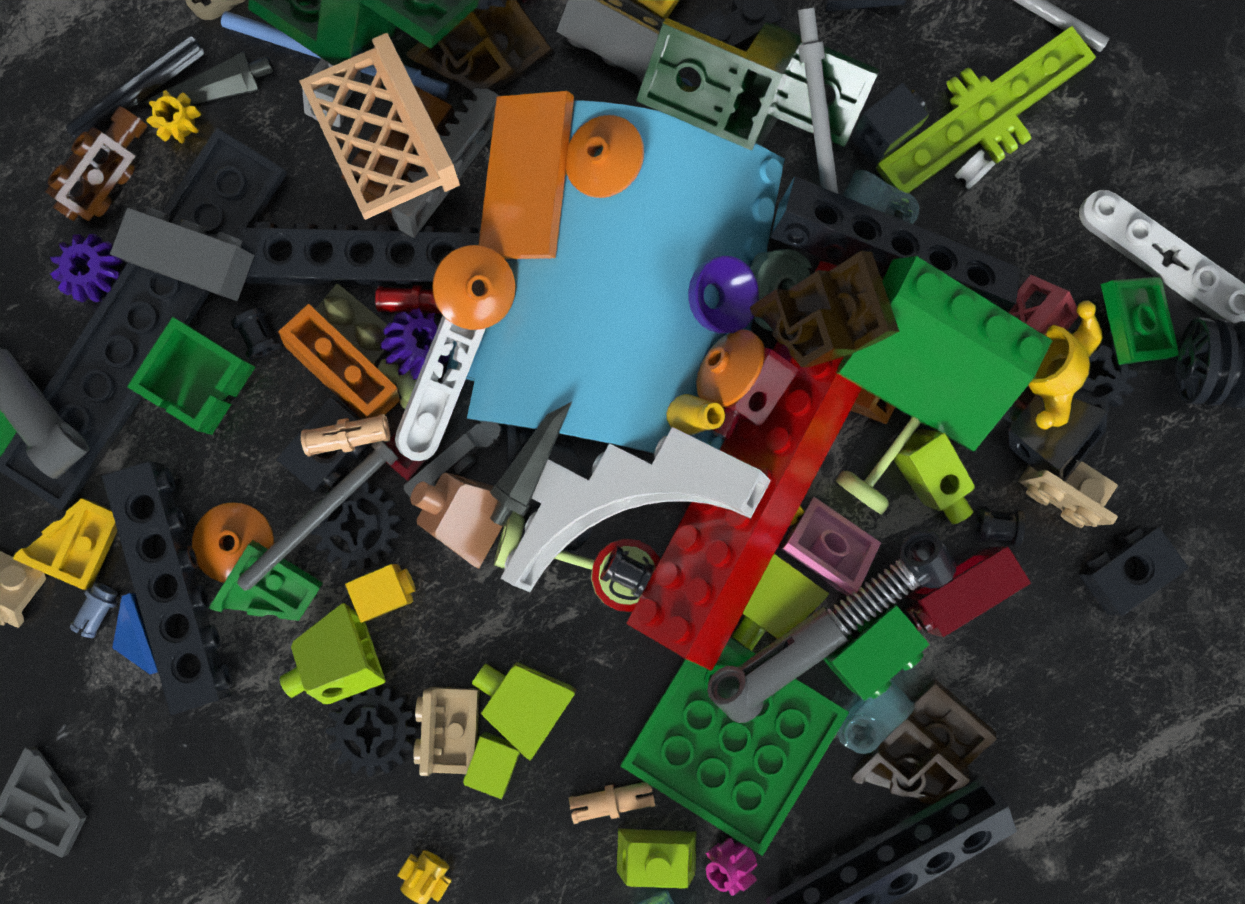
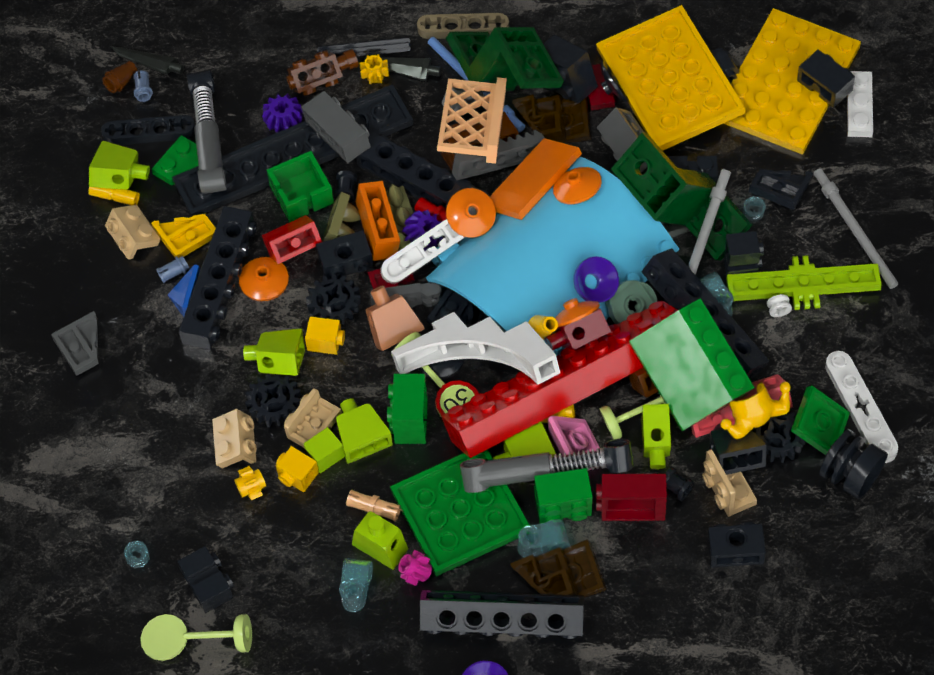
camera: 30 degrees right, 25 degrees down
green wing [209,540,323,621] -> none
dark grey bar [237,441,398,590] -> none
light nougat pin [301,414,390,457] -> none
pearl dark grey bar [490,402,572,526] -> none
black bush [600,546,654,597] -> none
dark brown slope [750,251,900,367] -> none
none -> tan bracket [212,409,257,468]
none -> red brick [262,215,322,264]
none -> yellow brick [276,446,319,492]
none -> olive tile [322,192,361,242]
none -> green piece [387,374,428,444]
none -> clear light blue bush [742,197,766,221]

